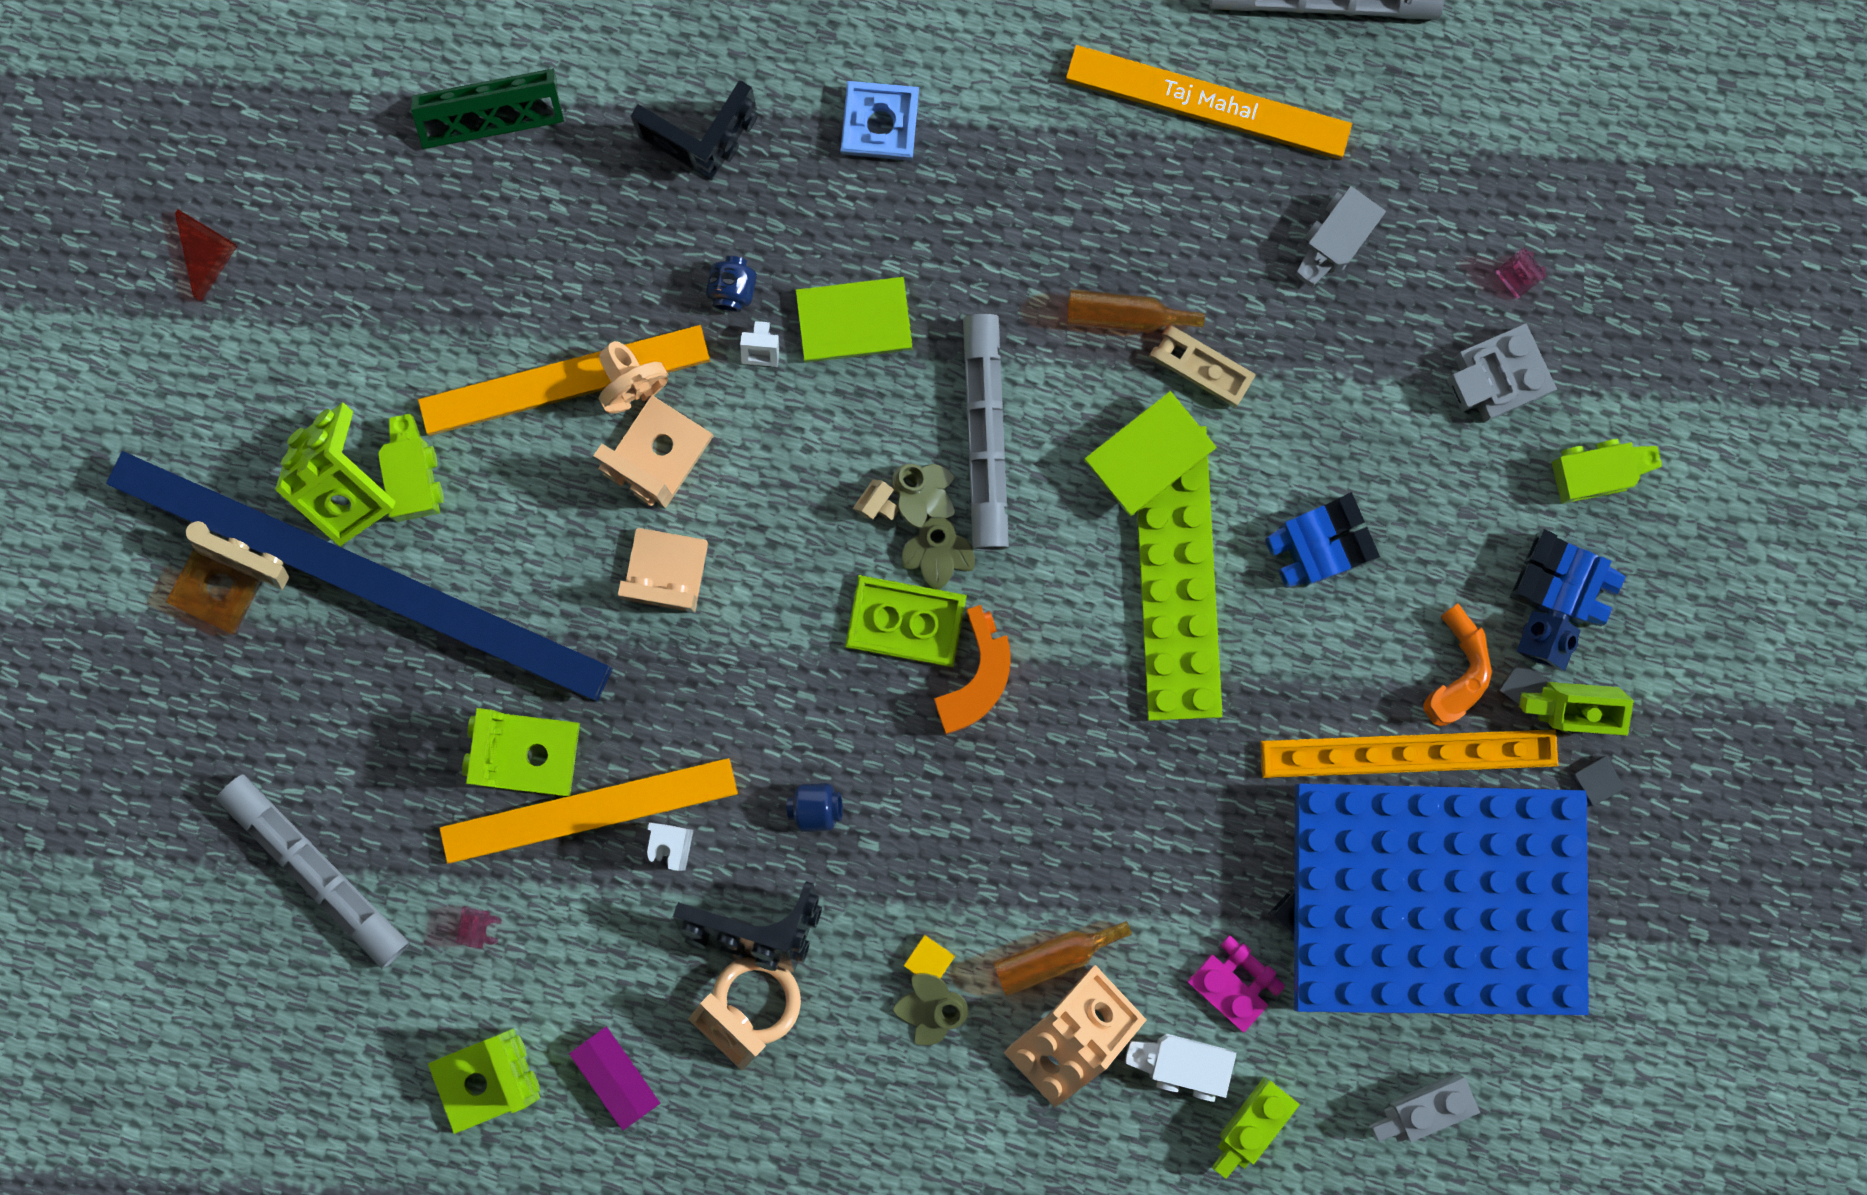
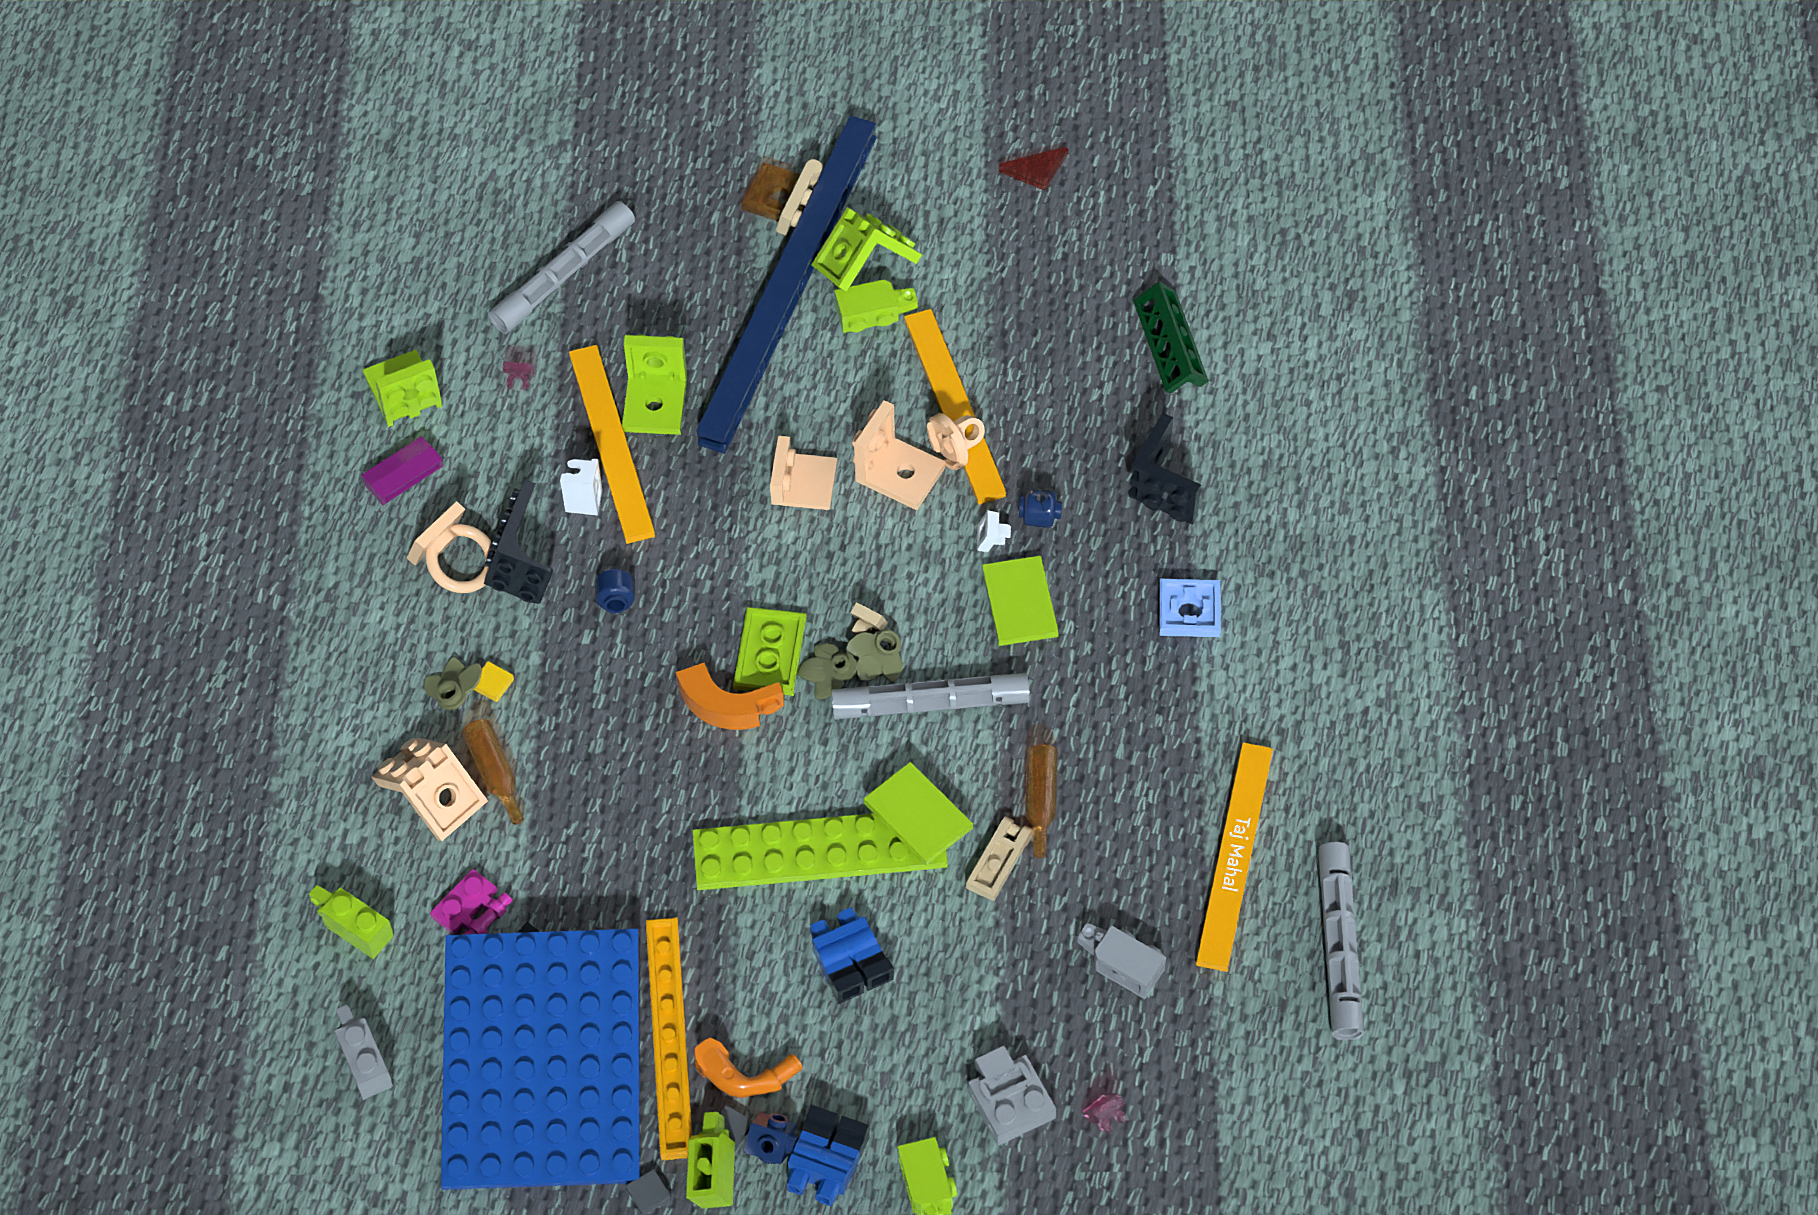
camera: 90 degrees right, 25 degrees down
white hinge [1125,1034,1236,1102] -> none

